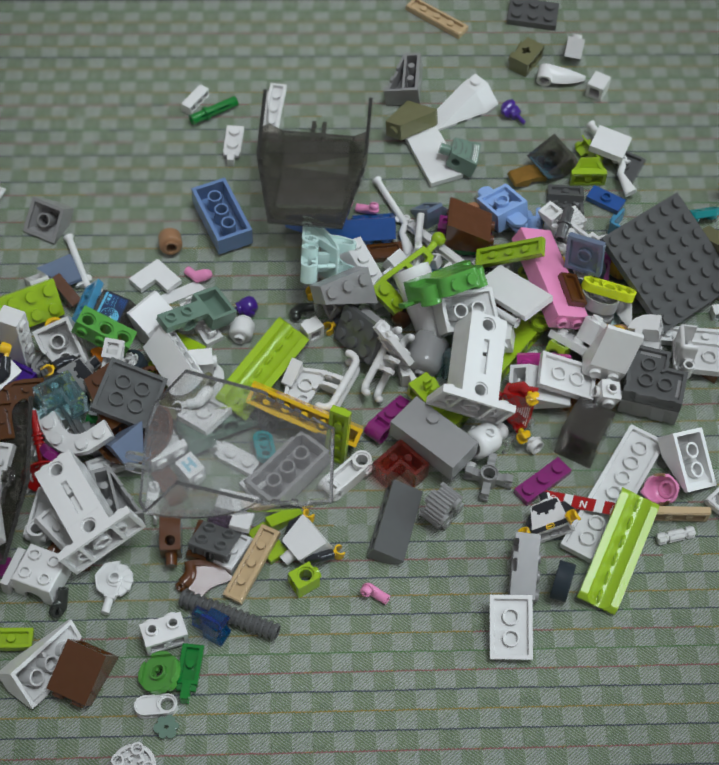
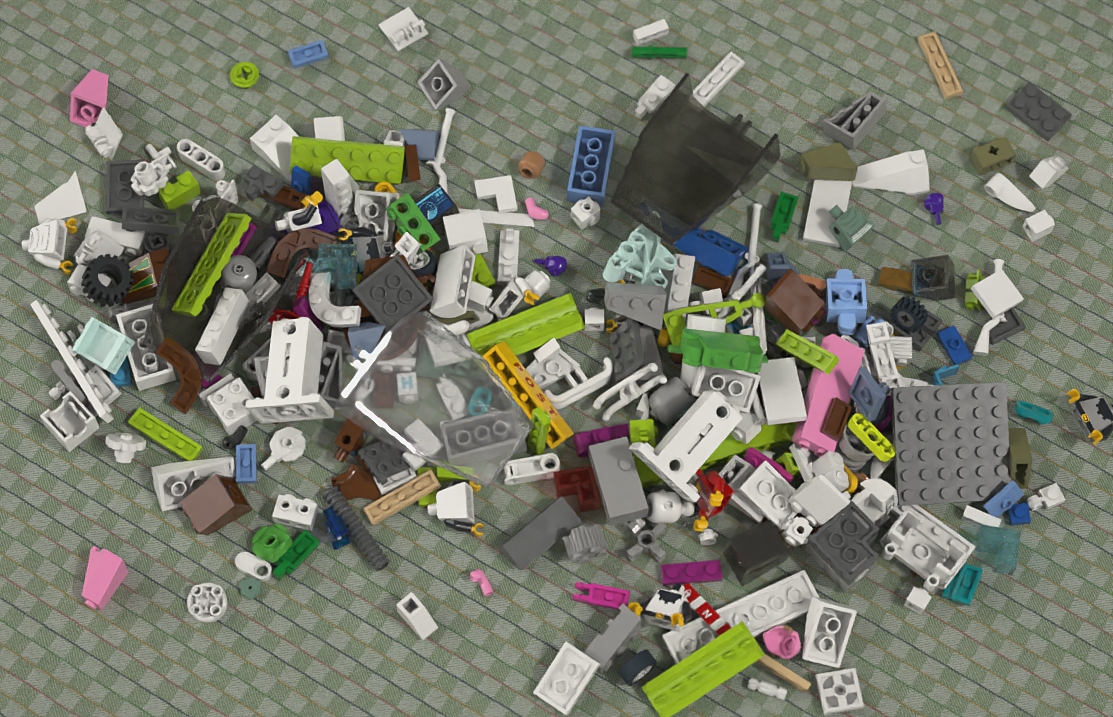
camera: 35 degrees right, 10 degrees up
dark azure plate [72,279,104,323] -> none
sand green plate [156,286,237,333] -> none
lime brick [288,562,321,598] -> none
bright pink arm [355,202,379,215] -> none
white hinge [373,320,414,366] -> none
dark grey axle [554,206,574,242] -> none
lime slope [569,157,607,186] -> none
none -> medium blue plate [236,444,257,484]
none -> white slope [396,592,438,640]
none -> white torso [489,275,539,321]
none -> white brick [571,197,601,230]
none -> dark pink hinge [572,582,630,611]
none -> yellow tile [657,327,670,347]
none -> green hinge [770,192,799,243]
none -> black wheel [890,296,928,333]

